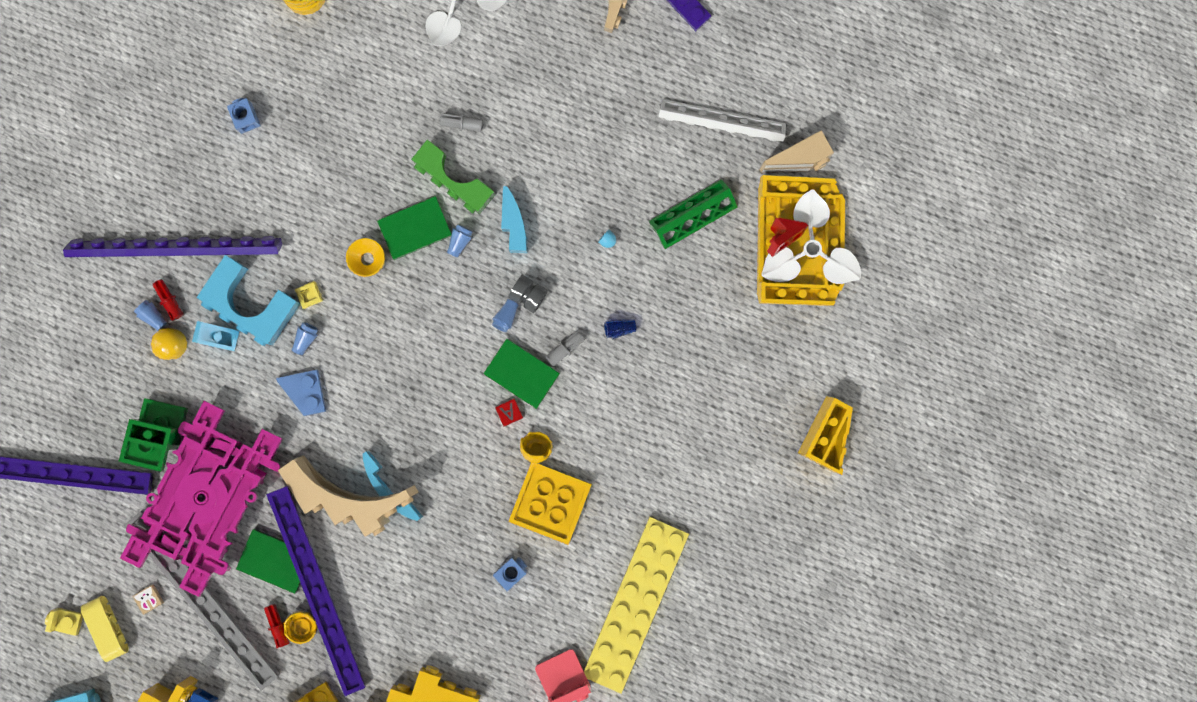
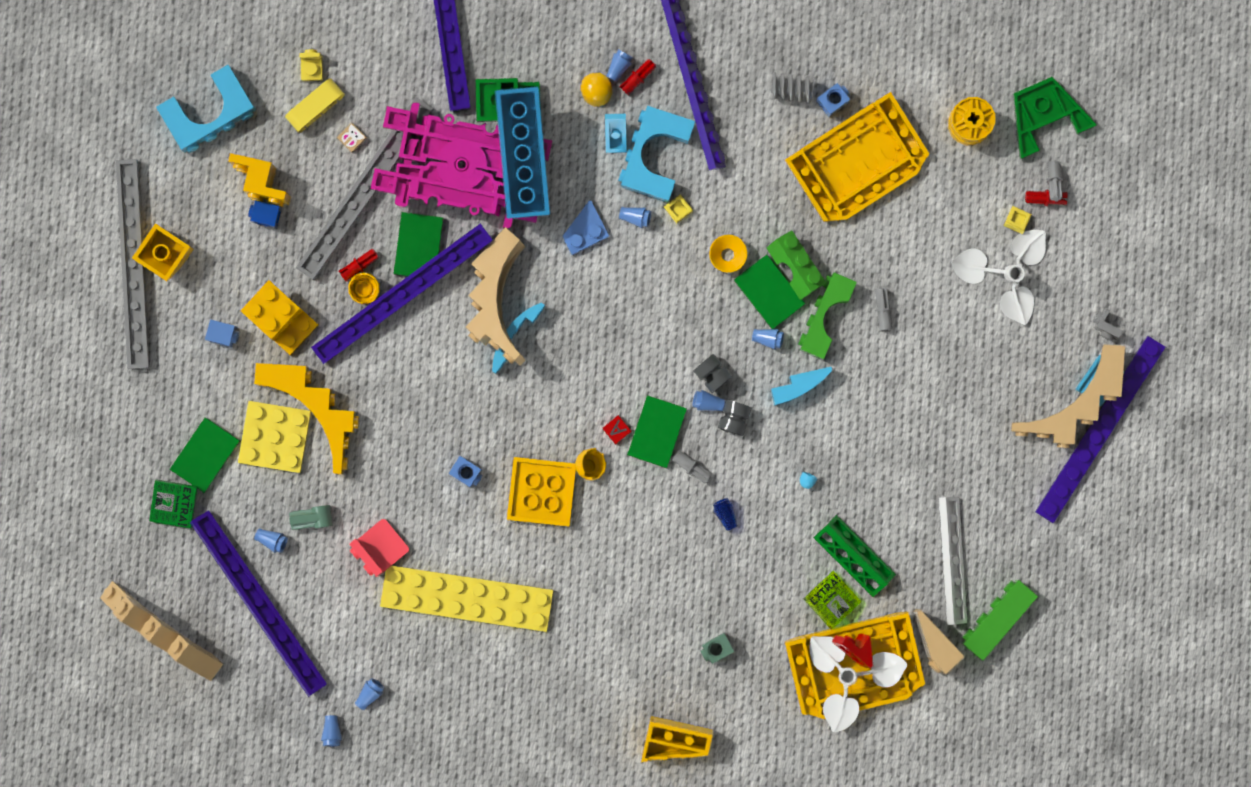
camera: 75 degrees right, 0 degrees up
none -> dark azure brick [495,87,550,219]
none -> dark grey wheel [693,354,732,393]
none -> sand green brick [700,633,734,664]
none -> bright green arch [766,230,826,300]
none -> light grey piece [771,72,815,103]
none -> yellow slope [785,92,929,222]
none -> clear neon green tile [803,571,862,630]
none -> bright green brick [961,580,1038,661]

